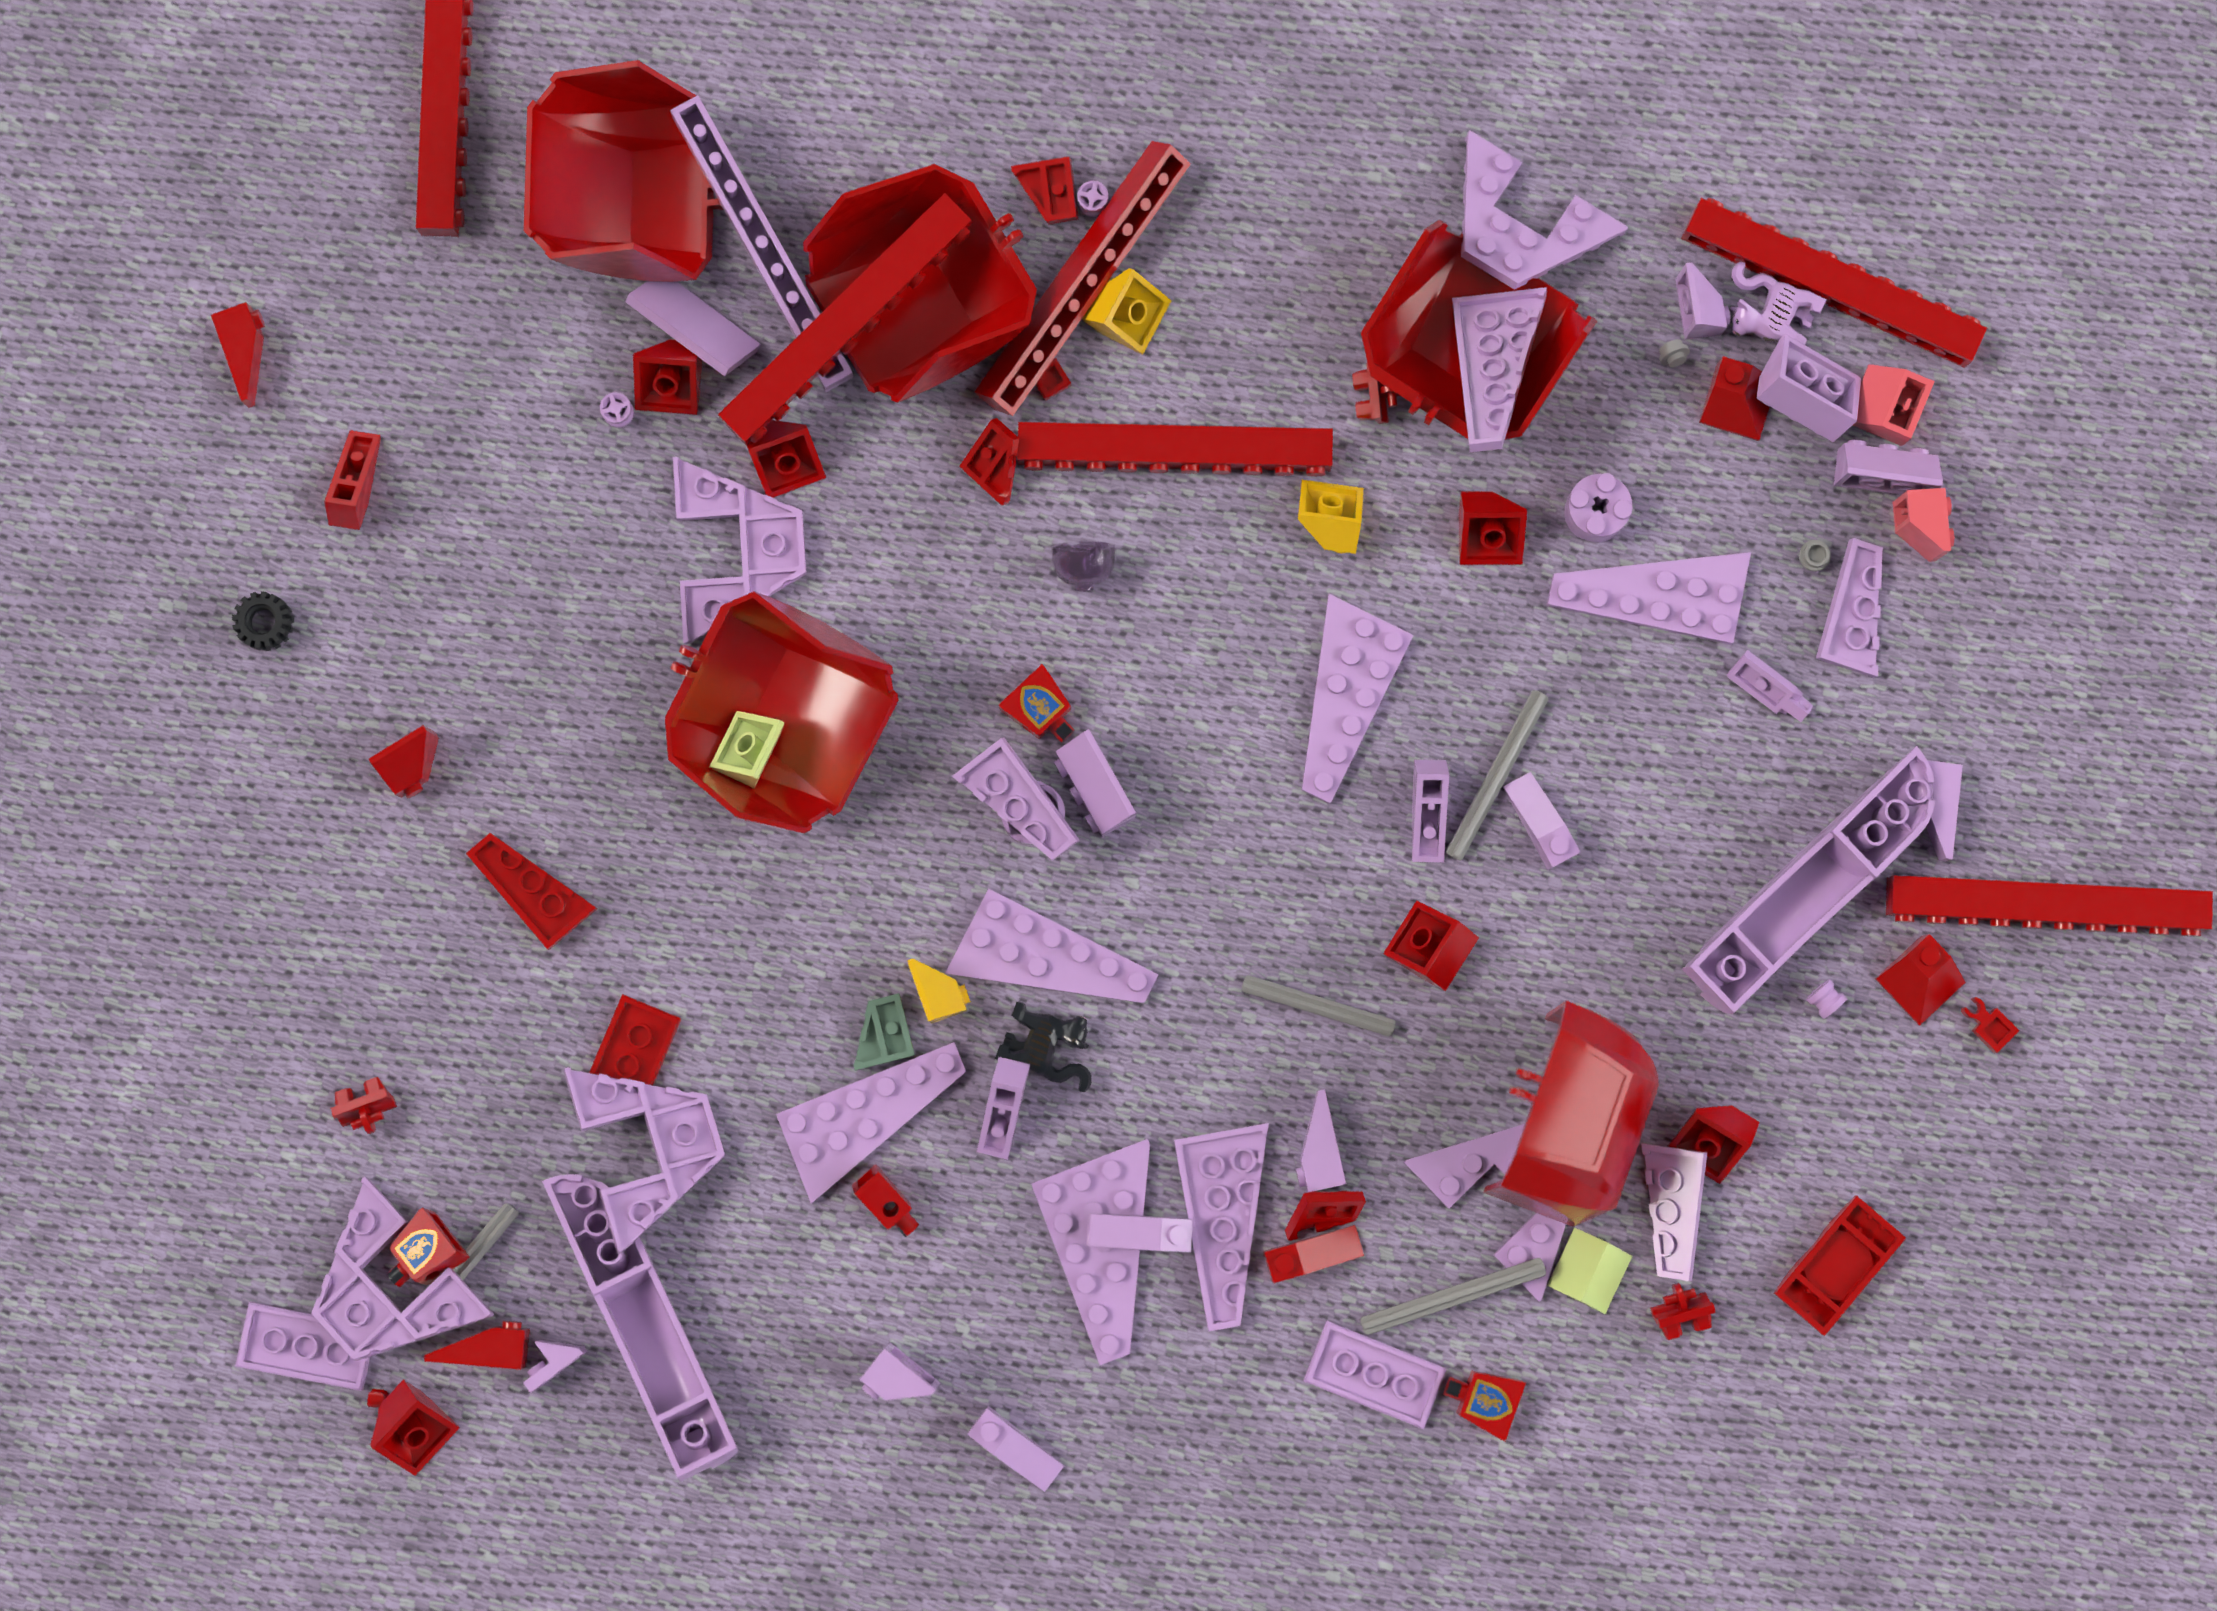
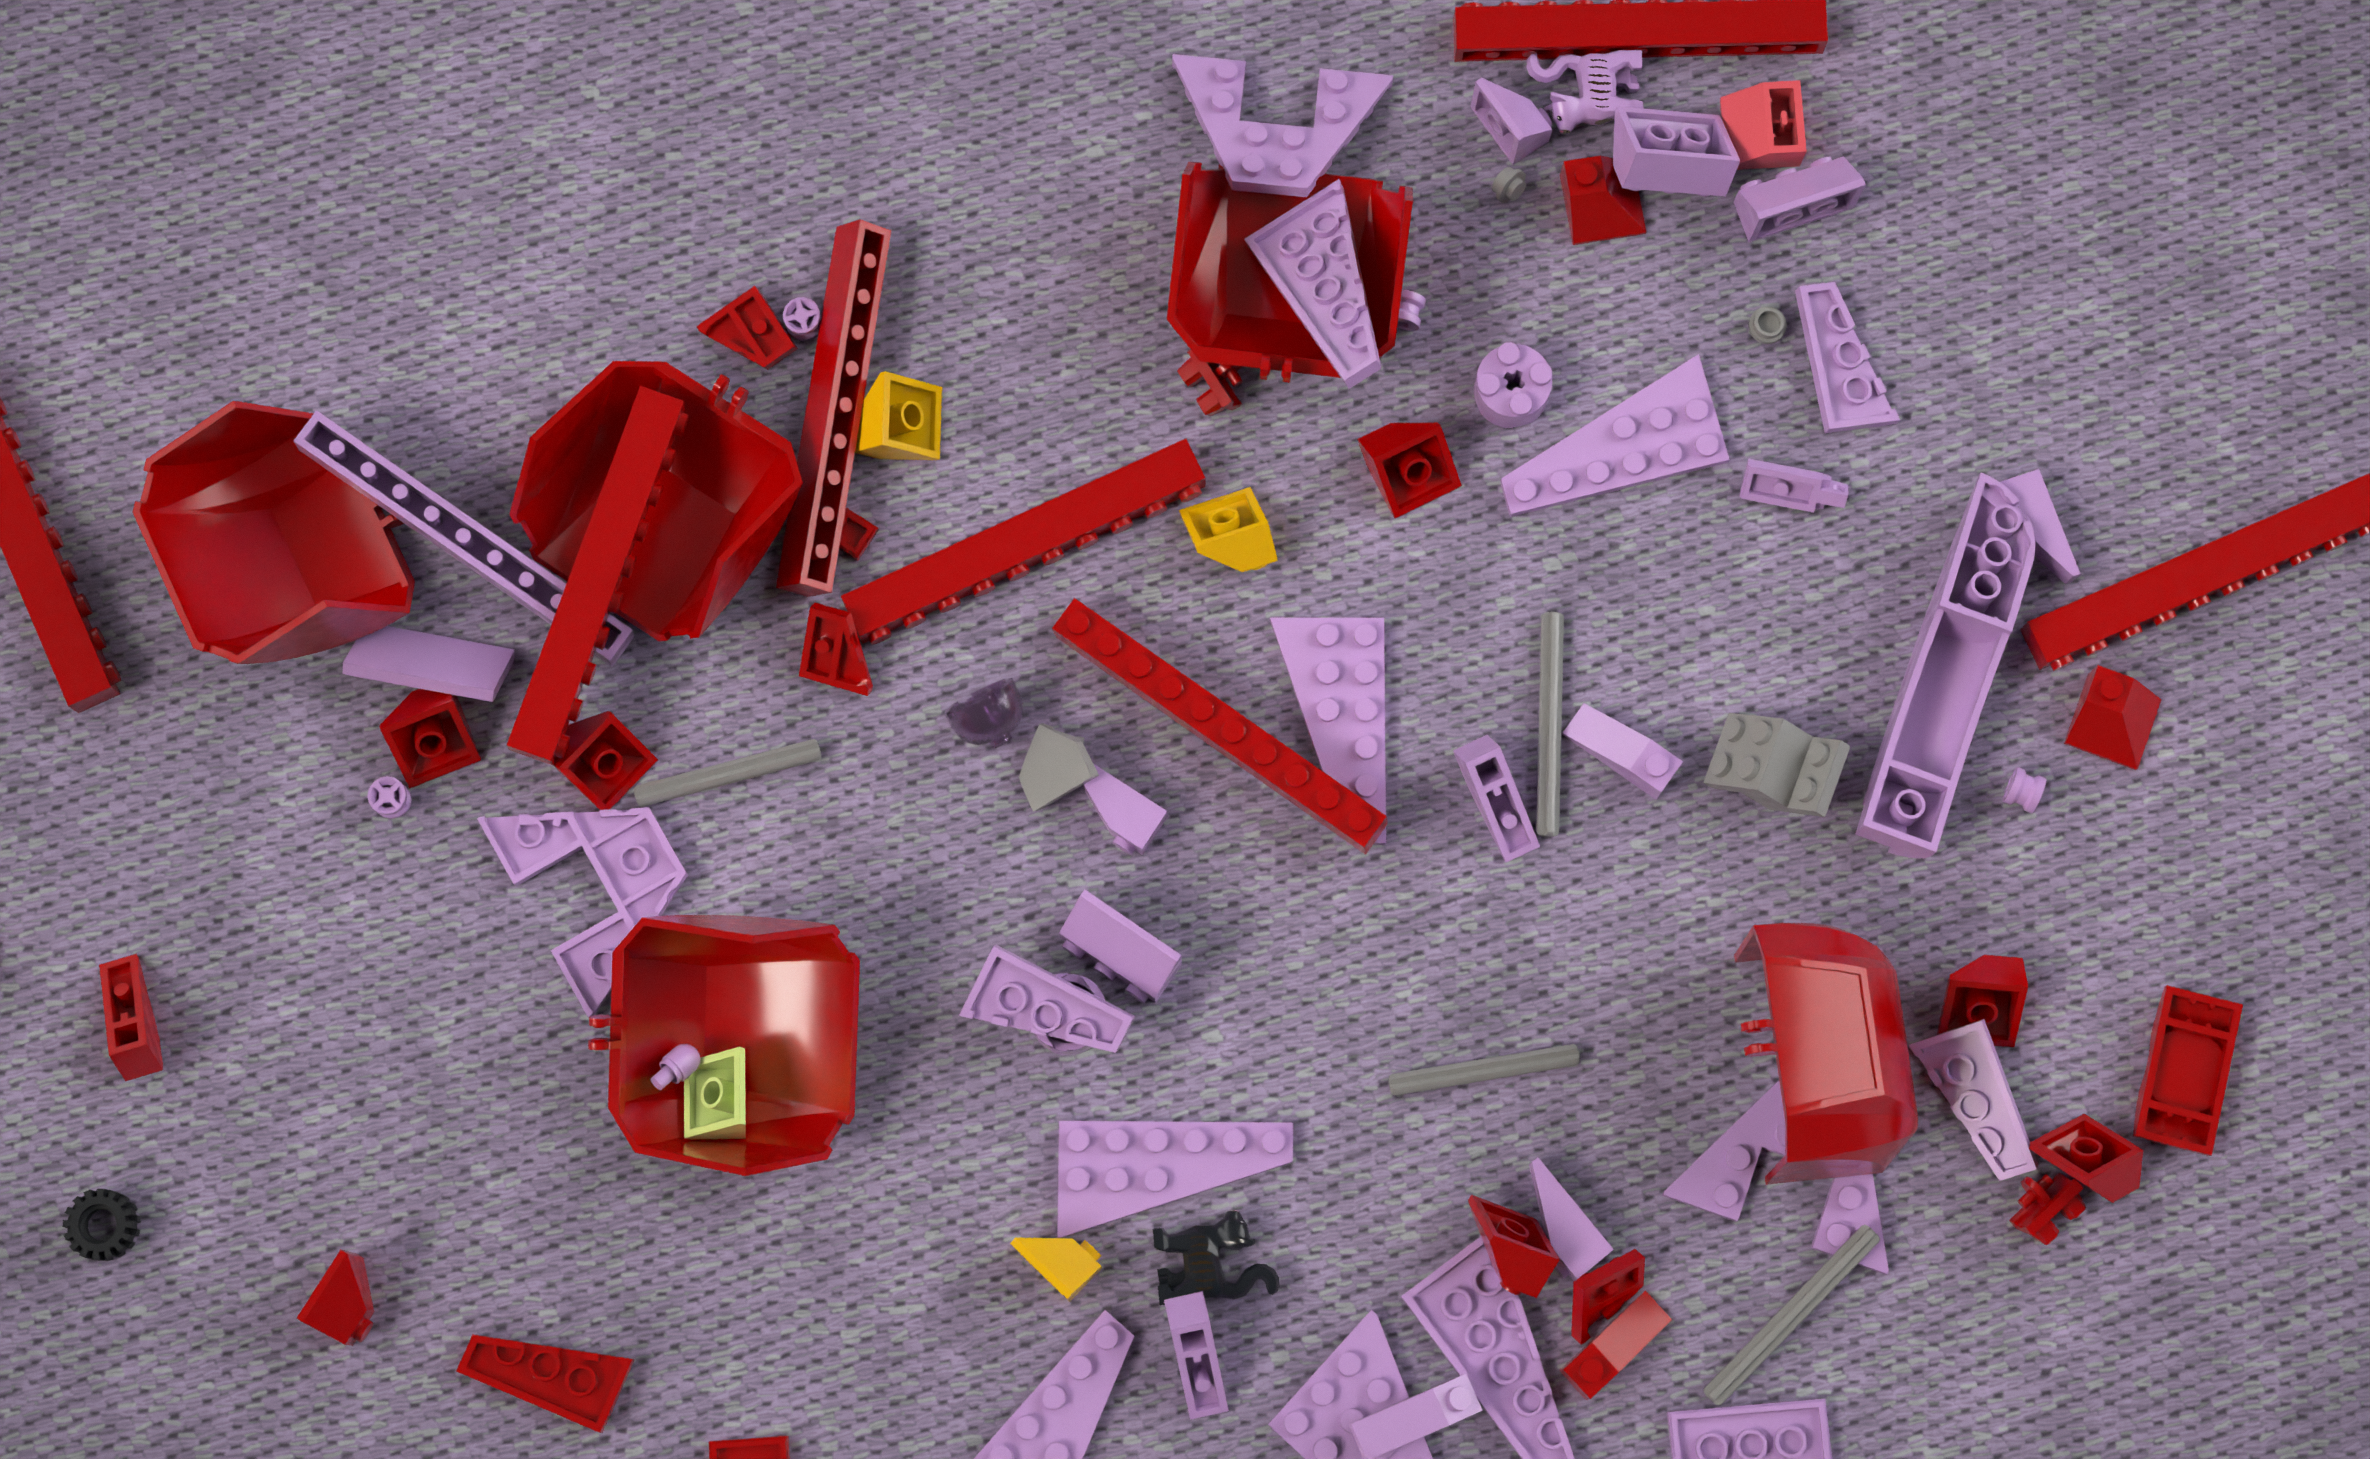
camera: 25 degrees left, 5 degrees down
sand green wing [854,993,915,1071] -> none
torso [998,664,1075,743] -> none
red slope [1383,900,1479,991] -> none
torso [1444,1370,1526,1442] -> none
yellowish green slope [1547,1228,1632,1314] -> none
coral slope [1893,488,1955,562] -> none
red plate [1961,997,2020,1053] -> none
none -> light grey axle [634,739,821,807]
none -> lavender cylinder [651,1044,700,1090]
none -> light grey slope [1019,723,1099,812]
none -> red brick [1052,598,1388,855]
none -> lavender slope [1082,764,1168,855]
none -> lavender wheel [1397,289,1426,331]
none -> red slope [1468,1195,1560,1298]
none -> light grey bracket [1703,713,1850,817]
none -> red slope [2029,1114,2144,1203]

